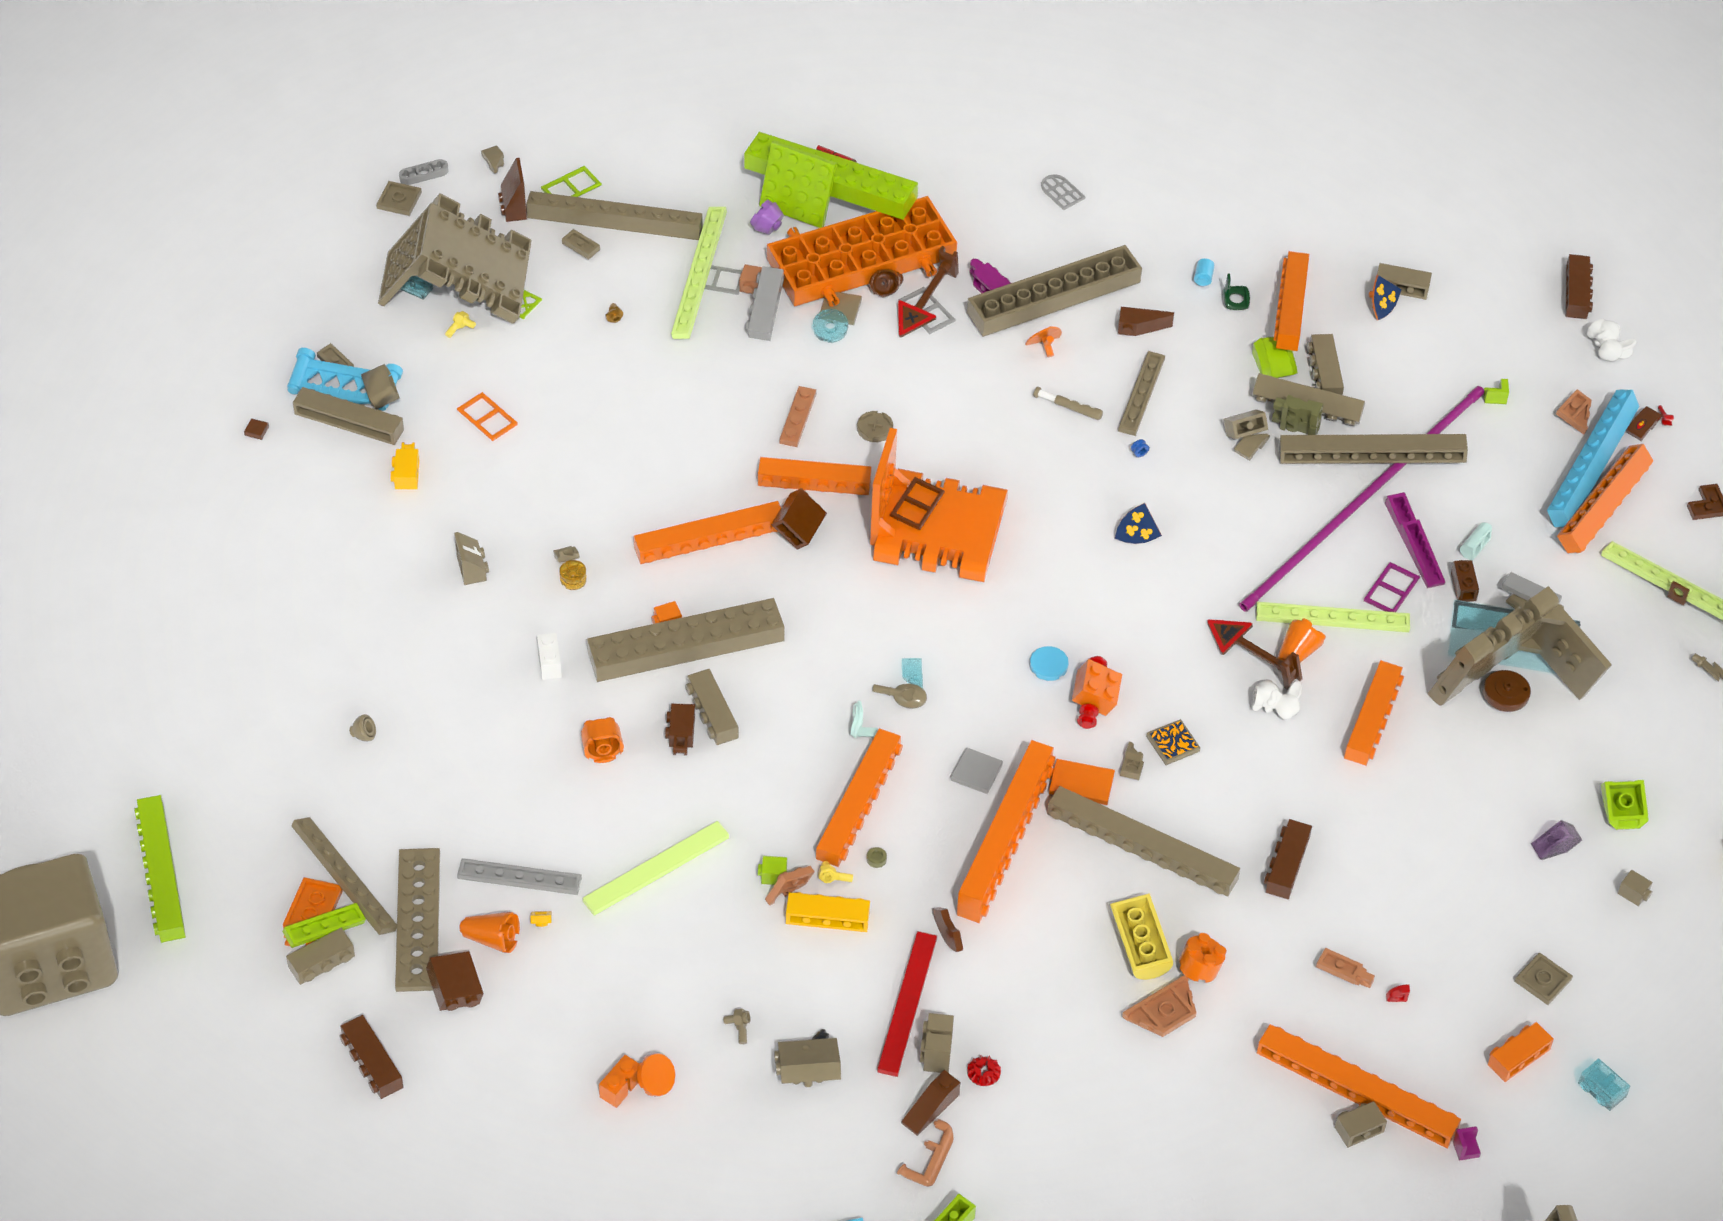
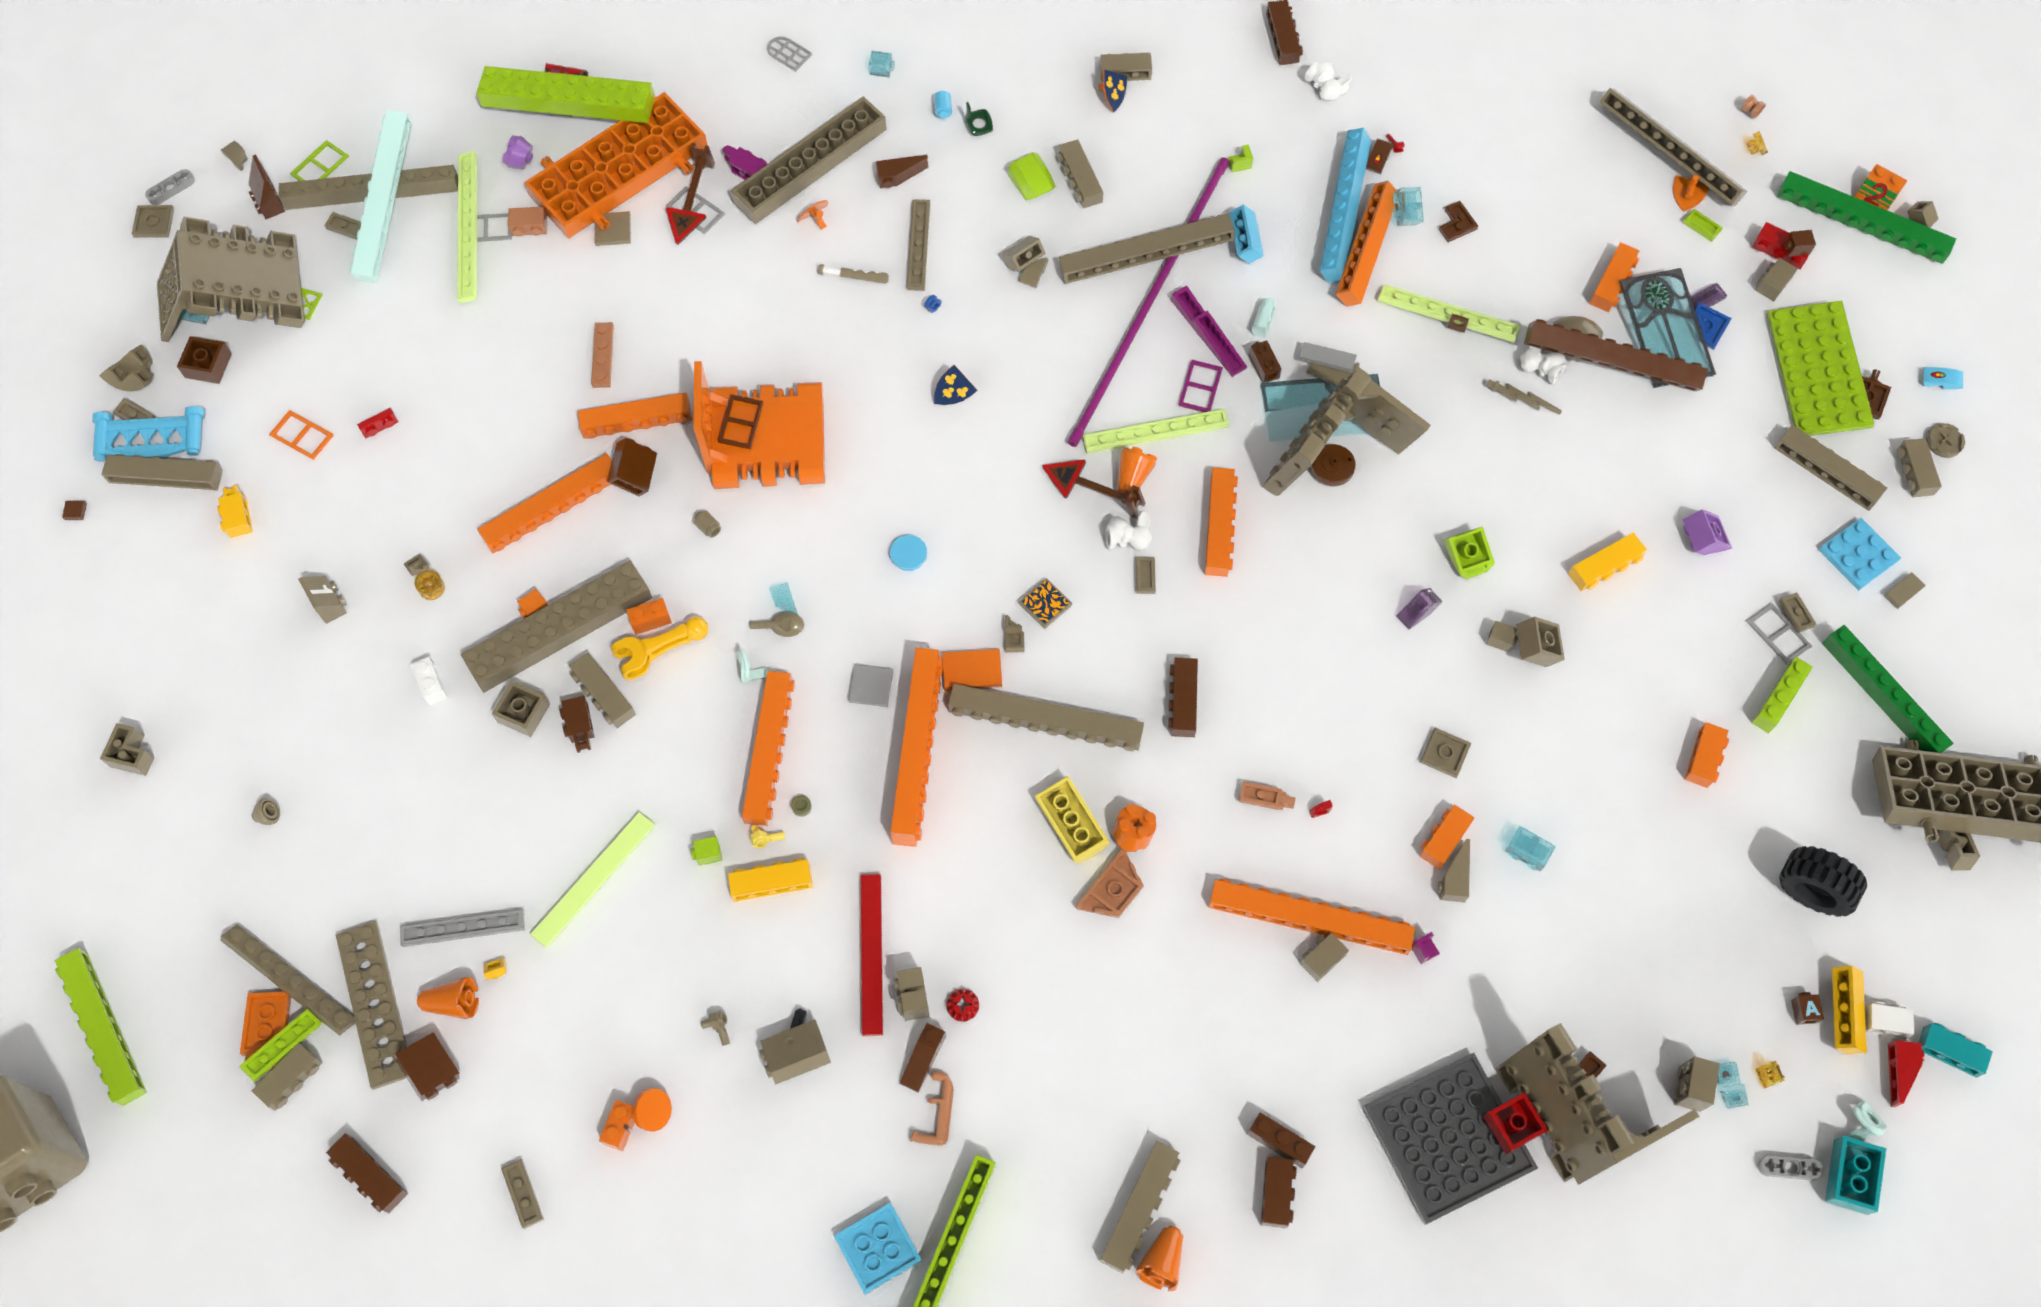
camera: 15 degrees left, 15 degrees up
dark tan piece [361,364,400,410] -> none
light yellow piece [445,311,476,338] -> none
orange brick [581,717,624,763] -> none
pearl gold plate [605,303,623,323] -> none
light grey brick [746,266,784,341] -> none
lime plate [759,140,837,228] -> none
nougat wing [765,866,815,905] -> none
clear light blue tile [813,309,849,343] -> none
dark tan tile [857,411,893,442] -> none
reddish brown piece [869,269,904,297] -> none
reddish brown tile [933,907,963,952] -> none
orange brick [1072,656,1122,729] -> none
dark tan brick [1253,373,1365,426] -> none
olive hips [1272,395,1323,435] -> none
orange brick [1273,251,1309,351] -> none
nougat wing [1556,389,1592,435] -> none
none -> dark tan brick [99,345,153,391]
none -> dark tan brick [100,723,154,776]
none -> reddish brown brick [177,336,232,384]
none -> light aqua brick [350,110,412,283]
none -> red plate [357,408,398,439]
none -> dark tan brick [492,681,550,737]
none -> dark tan tile [501,1159,544,1229]
none -> yellow piece [611,616,709,680]
none -> orange brick [626,598,672,635]
none -> dark tan brick [694,511,721,538]
none -> clear light blue brick [869,51,895,78]
none -> dark tan tile [1136,557,1156,594]
none -> medium azure brick [1229,204,1264,264]
none -> clear light blue brick [1393,187,1424,226]
none -> dark tan slope [1438,839,1470,903]
none -> dark tan brick [1516,617,1565,667]

